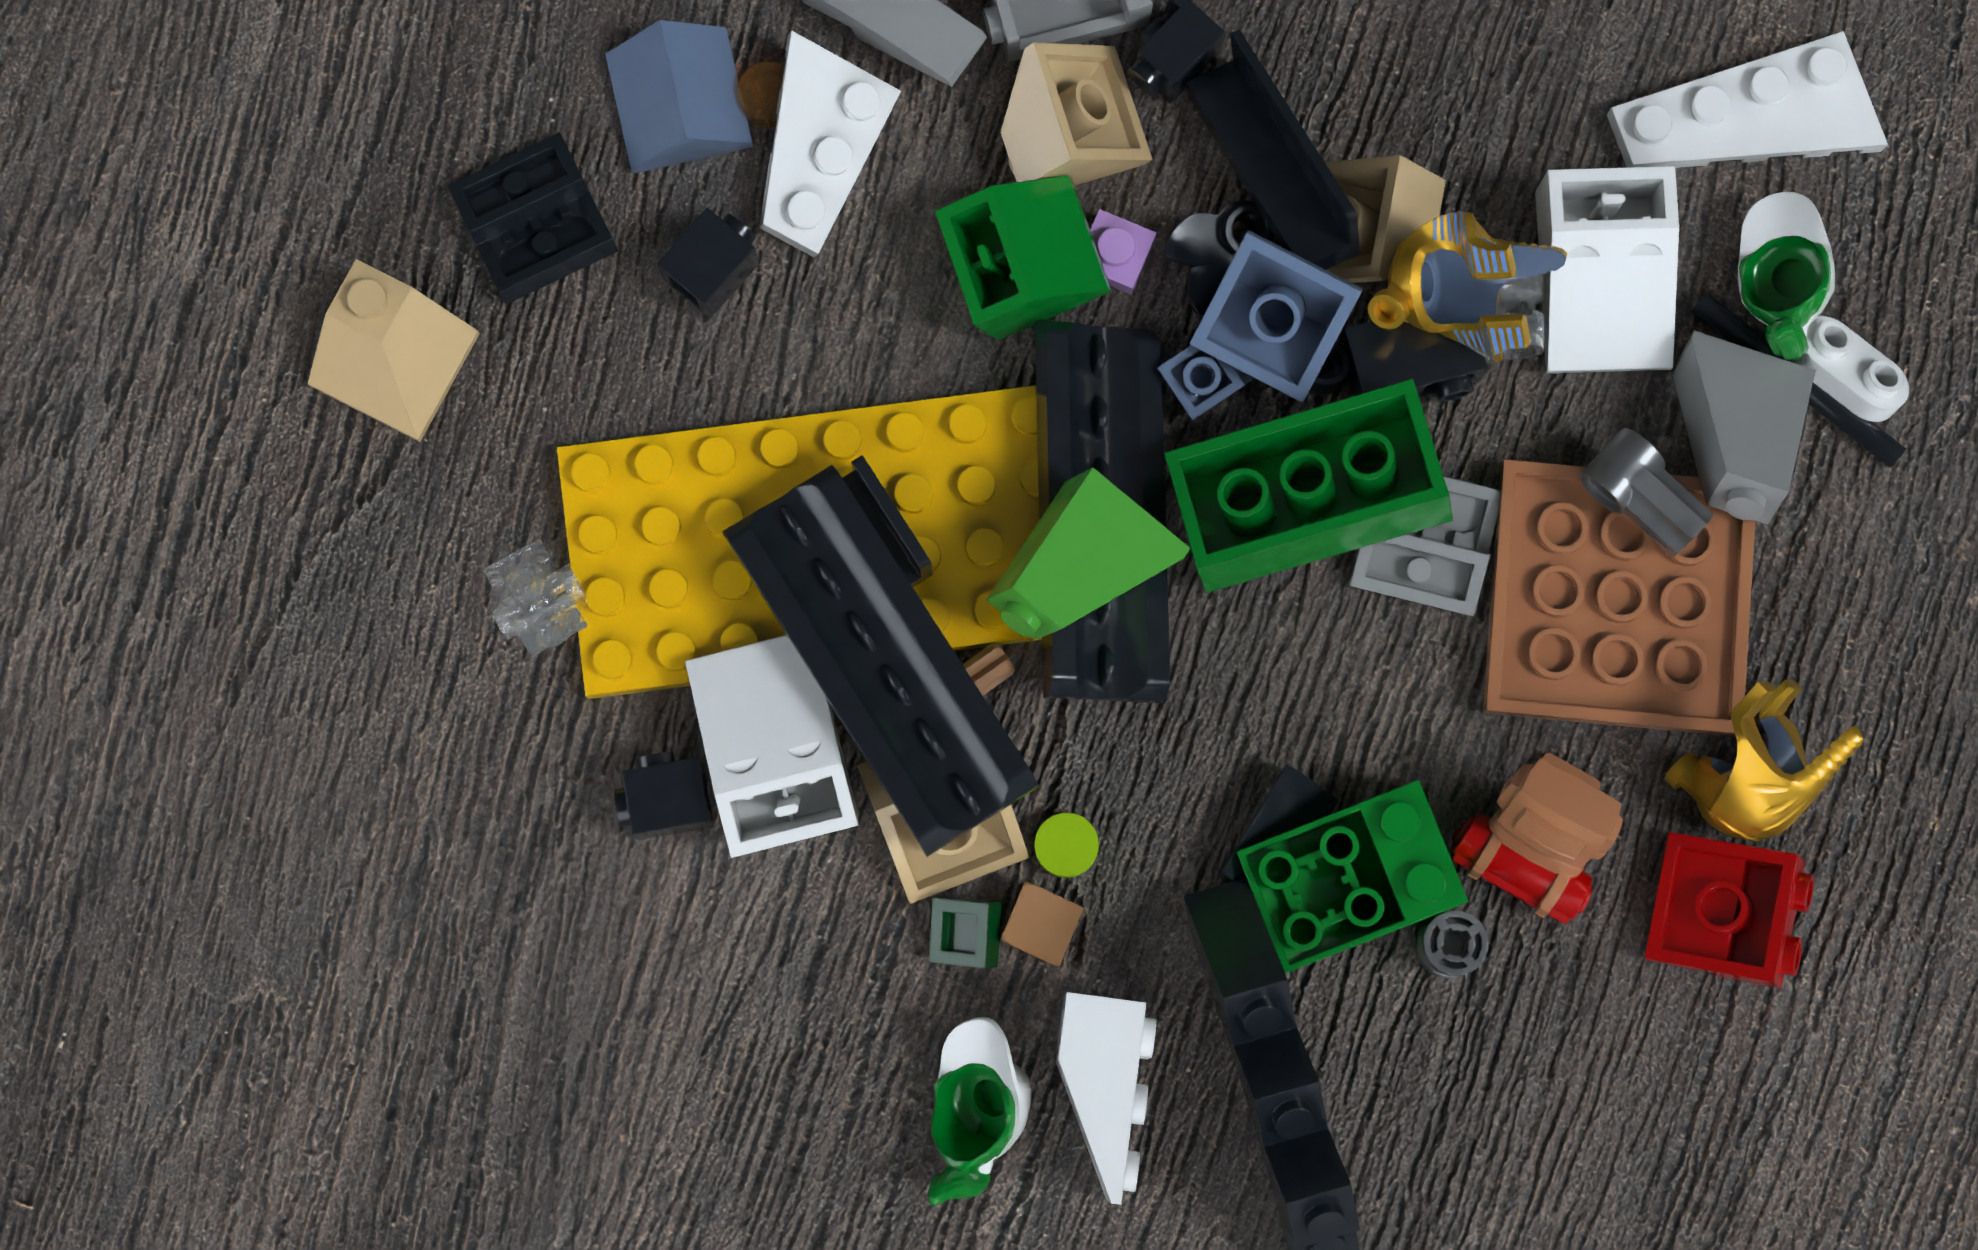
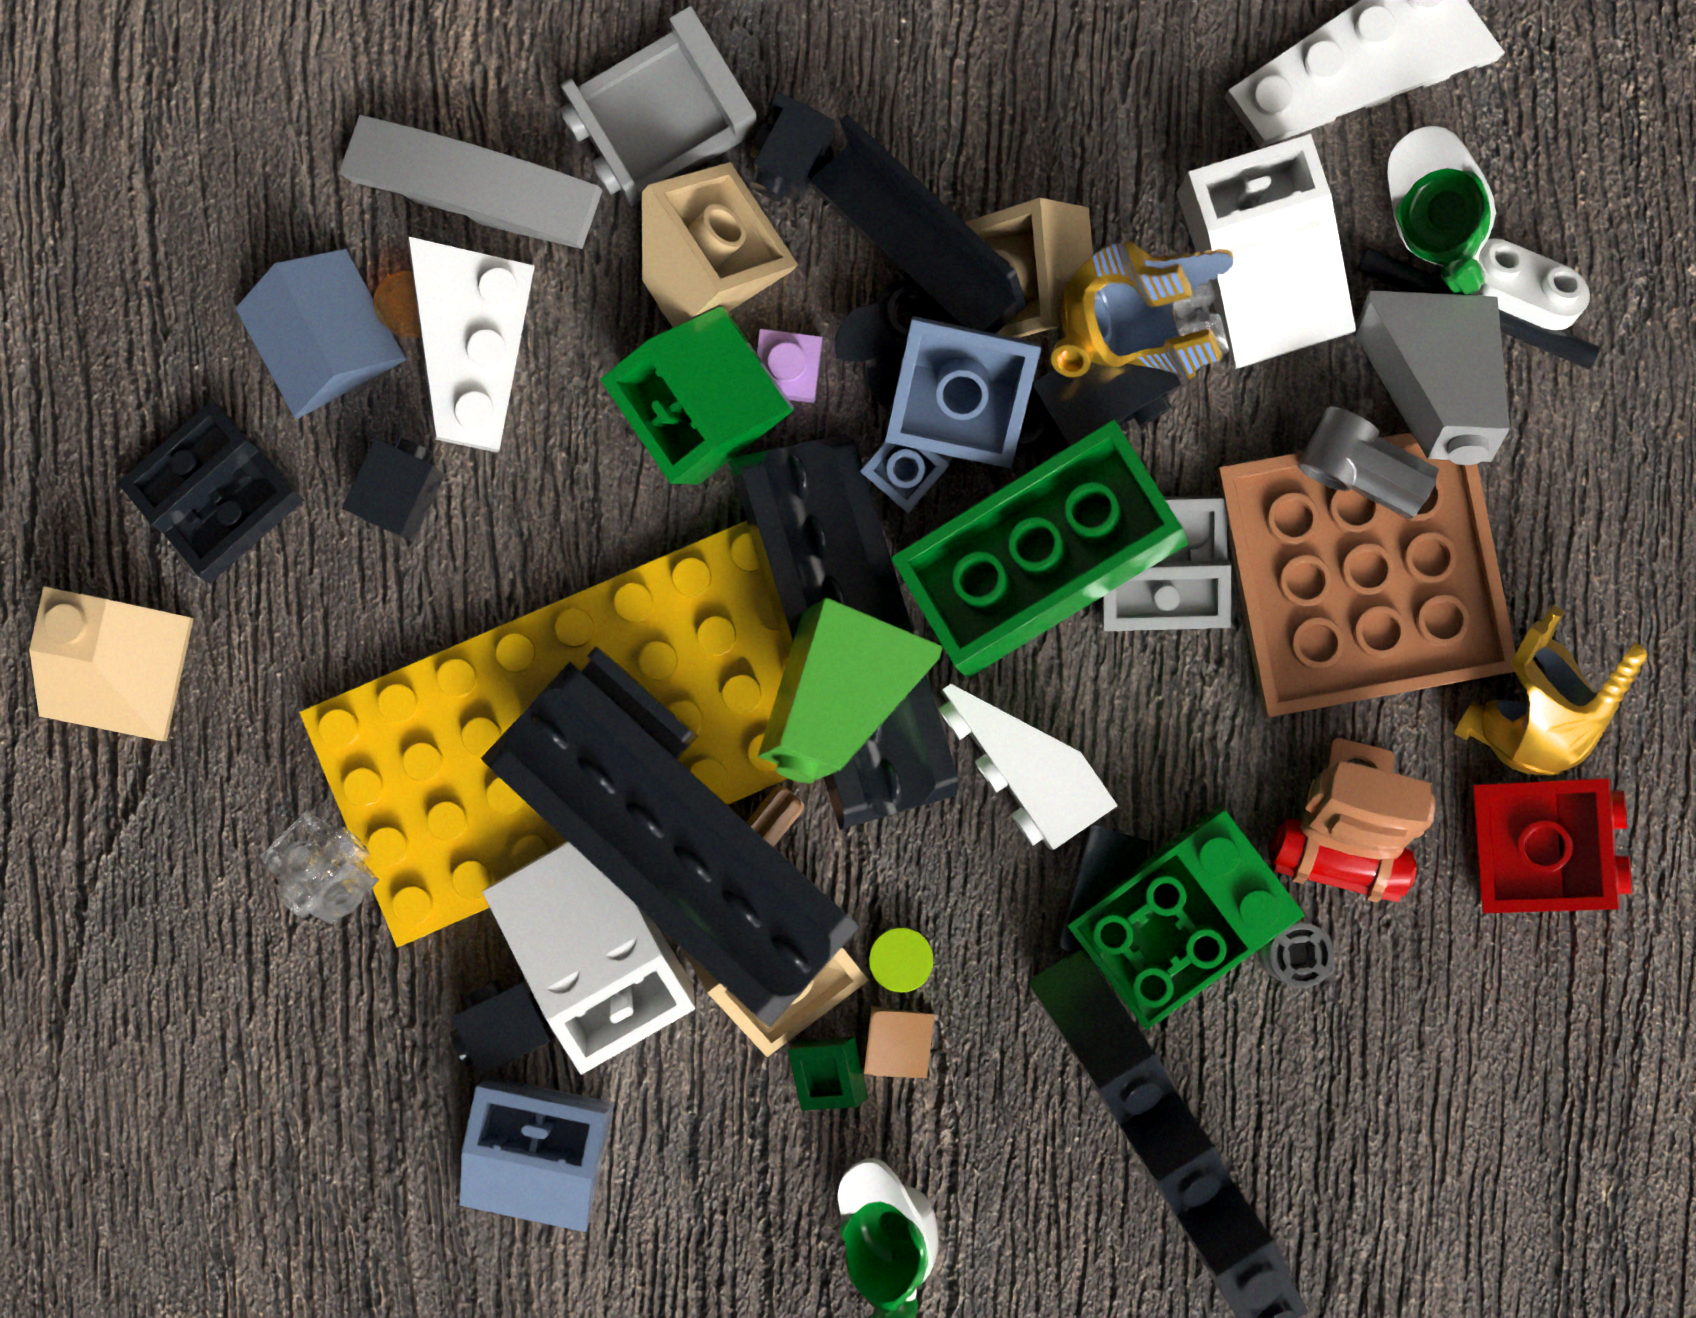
camera: 15 degrees left, 5 degrees up
white slope [1055,992,1157,1205] -> none
none -> sand blue slope [460,1076,614,1232]
none -> white slope [938,684,1118,850]

